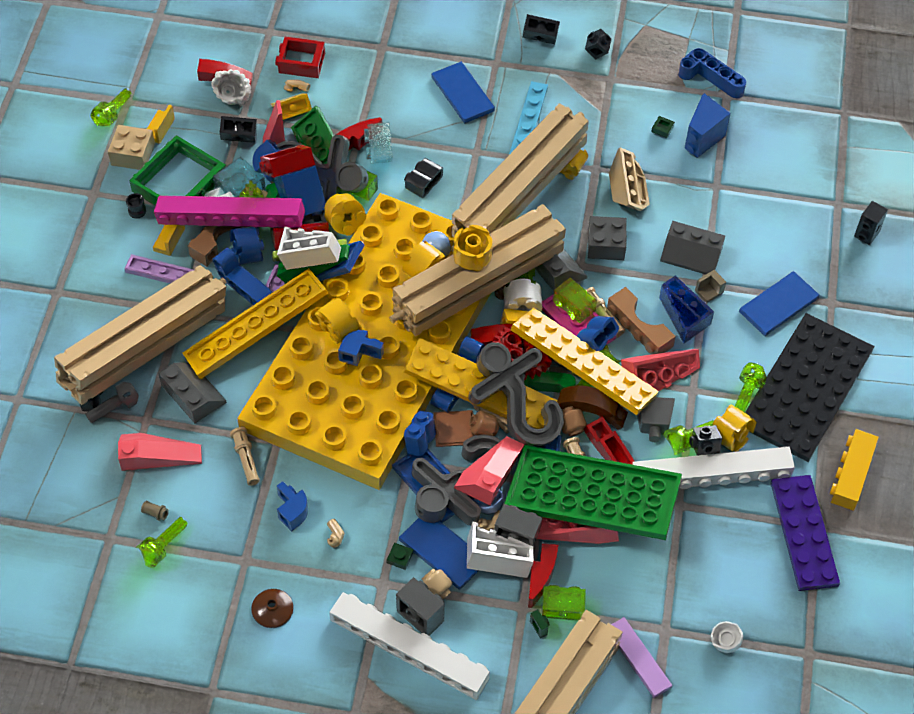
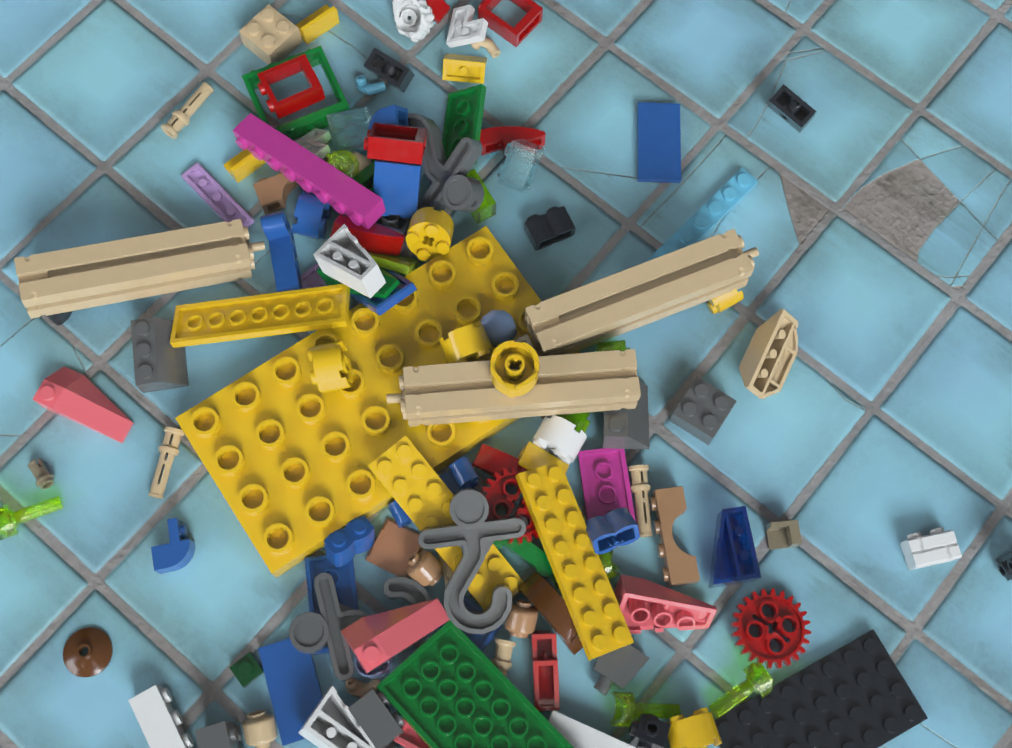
camera: 30 degrees right, 15 degrees up
dark grey piece [85,382,139,423] -> none
black wheel [126,193,146,219] -> none
coral wedge [263,100,285,145] -> none
tan arm [327,519,344,548] -> none
blue brick [338,330,384,366] -> none
clear neon green brick [553,278,597,323] -> none
black brick [585,29,612,60] -> none
dark green plate [651,116,675,138] -> none
dark grey slope [660,221,726,274] -> none
blue beam [678,48,746,99] -> none
blue slope [685,93,731,158] -> none
blue tile [739,271,820,336] -> none
none -> tan pin [161,82,214,139]
none -> red window [257,54,325,119]
none -> medium azure arm [355,75,386,95]
none -> white plate [446,4,488,48]
none -> red gear [730,588,811,669]
none -> white brick [901,527,962,570]

